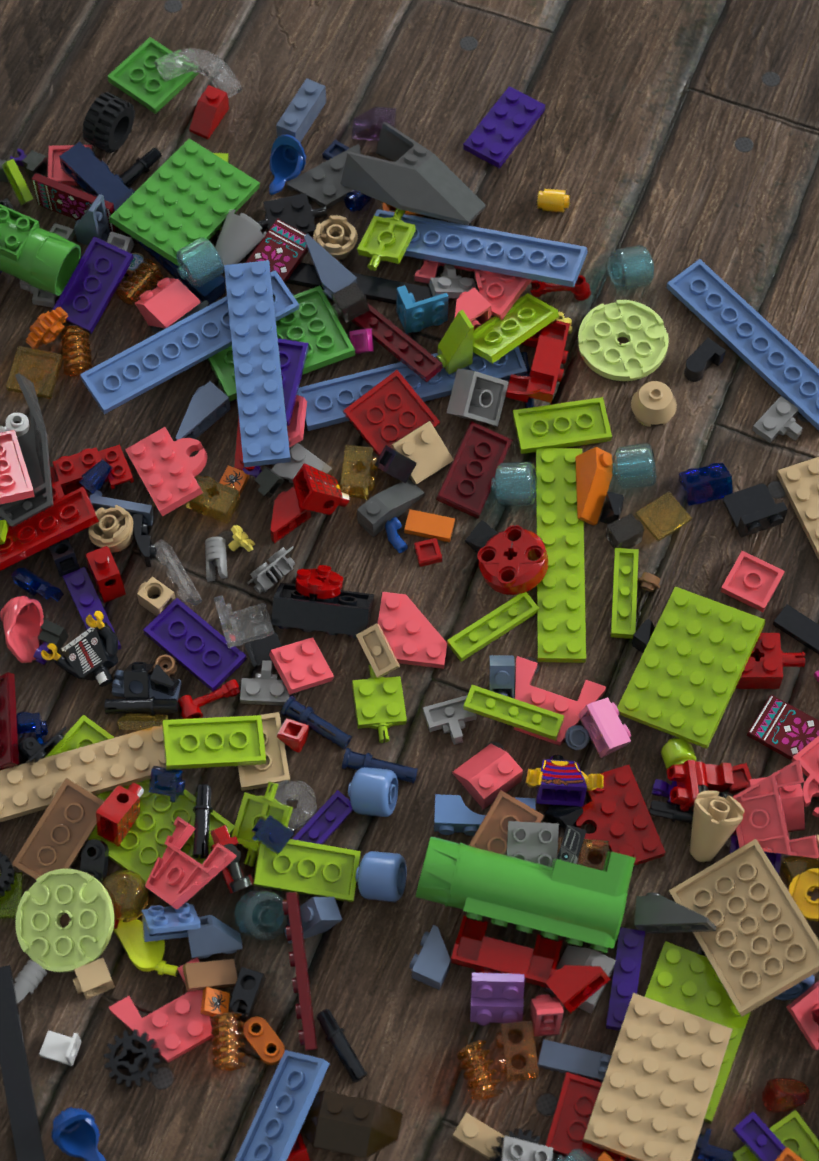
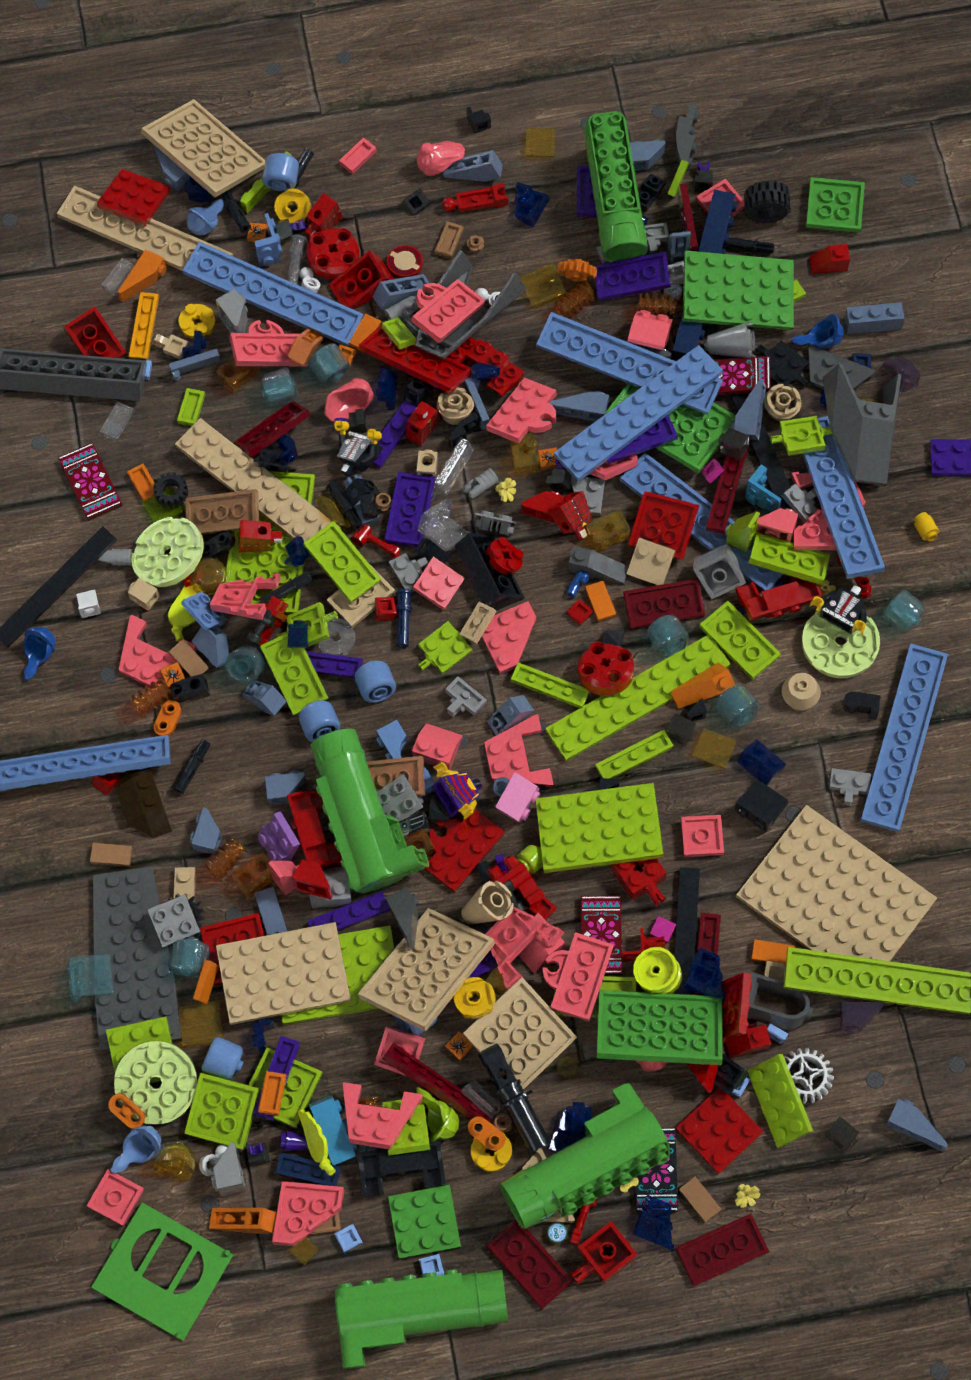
camera: 60 degrees right, 5 degrees up
black gear [104,1029,162,1088] -> none
clear plate [155,48,243,98] -> none
clear light blue head [176,237,224,288] -> none
dark red plate [282,892,318,1051] -> none
dark blue pin [342,748,418,784] -> none
black panel [375,445,417,483] -> none
lime plate [463,685,564,741] -> none
medium nougat plate [638,572,661,592] -> none
clear red rock [762,1078,810,1112] -> none
none -> sand blue slope [190,807,222,856]
none -> torso [810,585,867,635]

